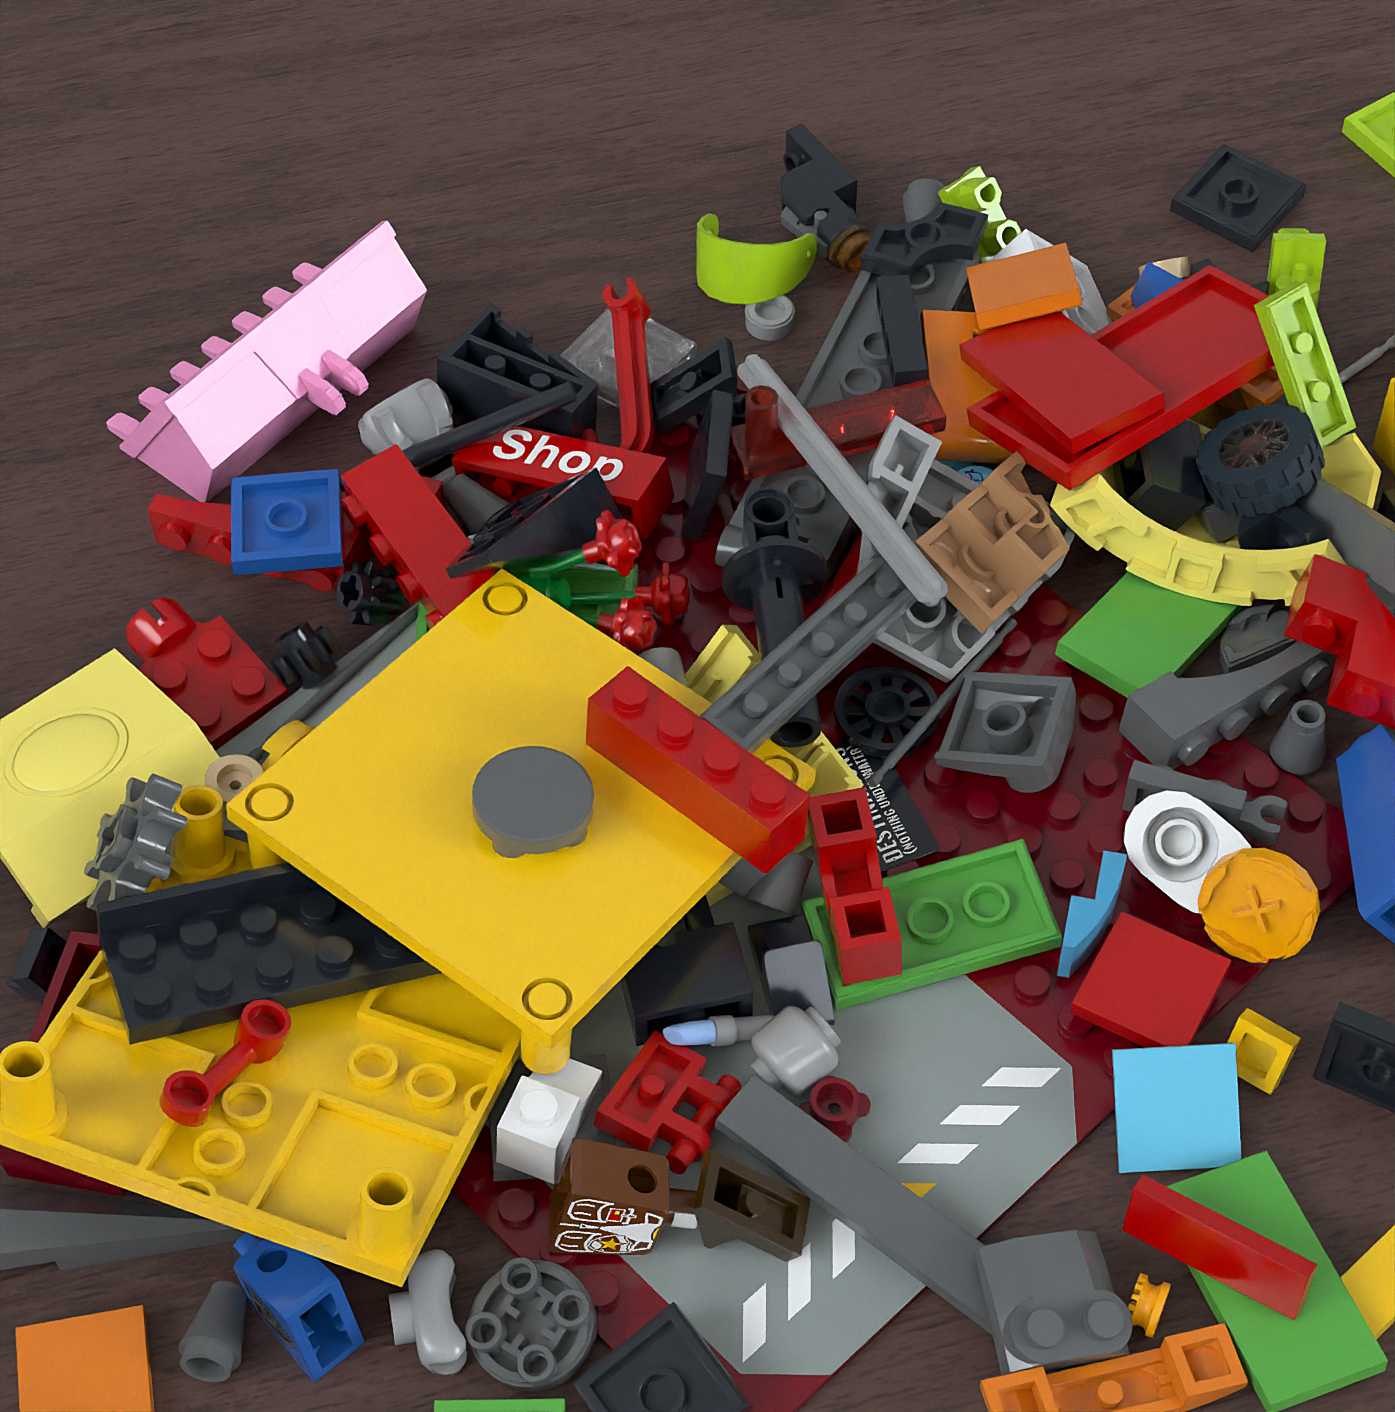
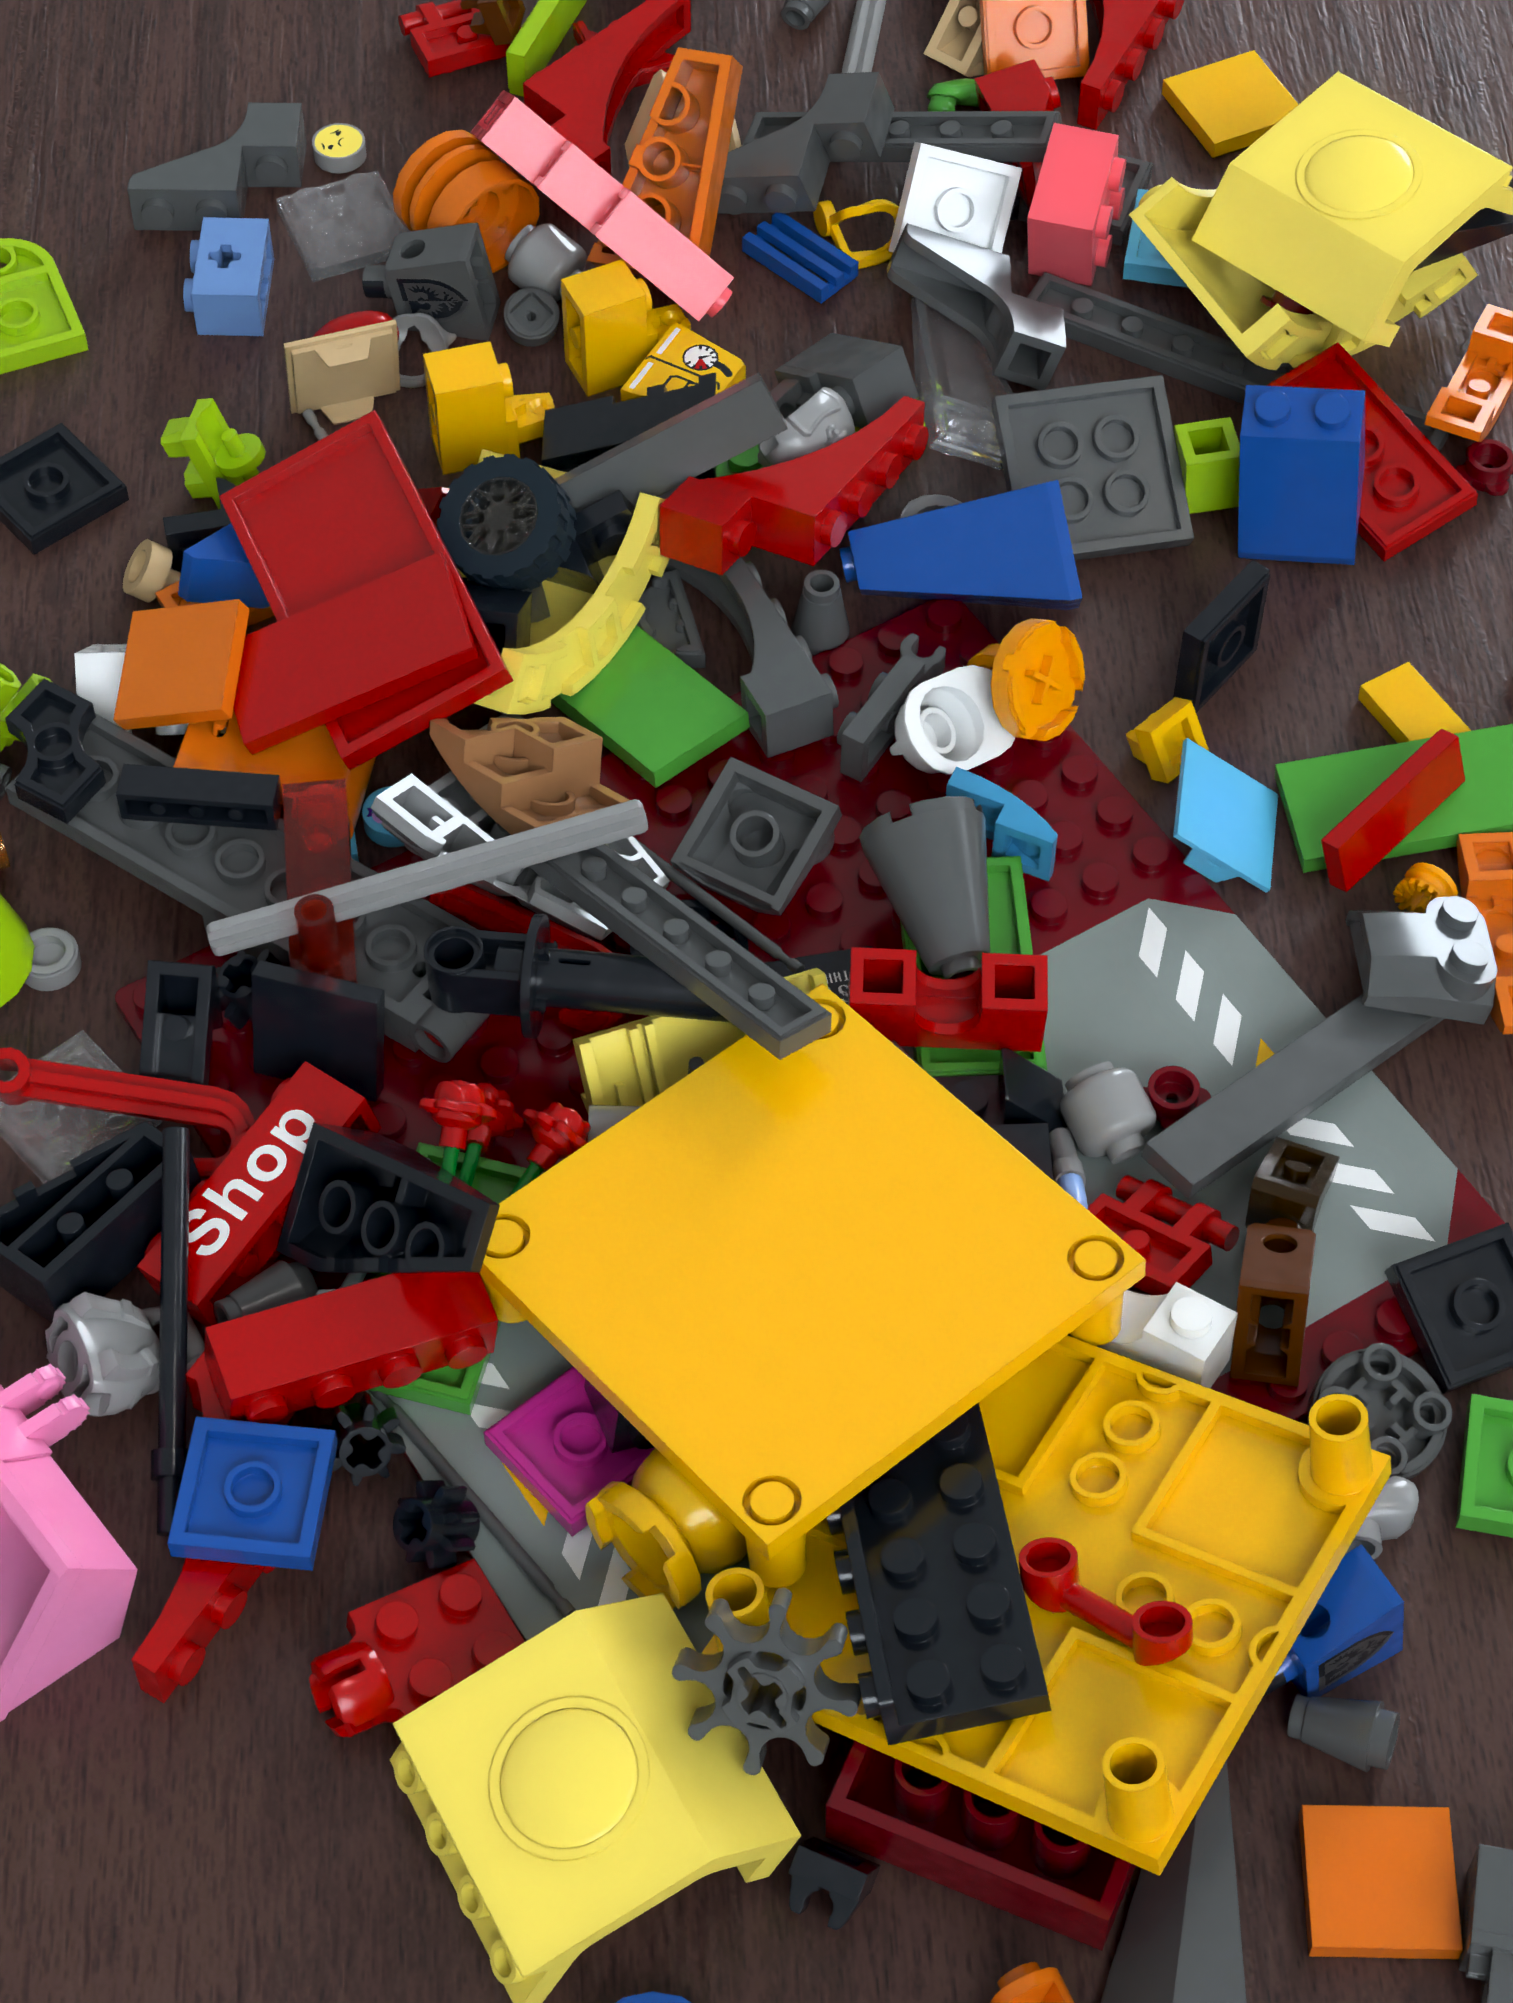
camera: 80 degrees left, 0 degrees up
tan tile [205,754,264,815] -> none
dark grey tile [472,746,594,858] -> none
red brick [586,666,811,875] -> none
red tile [1070,911,1231,1048] -> none
lime tile [1254,281,1356,448] -> none
none -> dark grey cone [859,796,990,979]

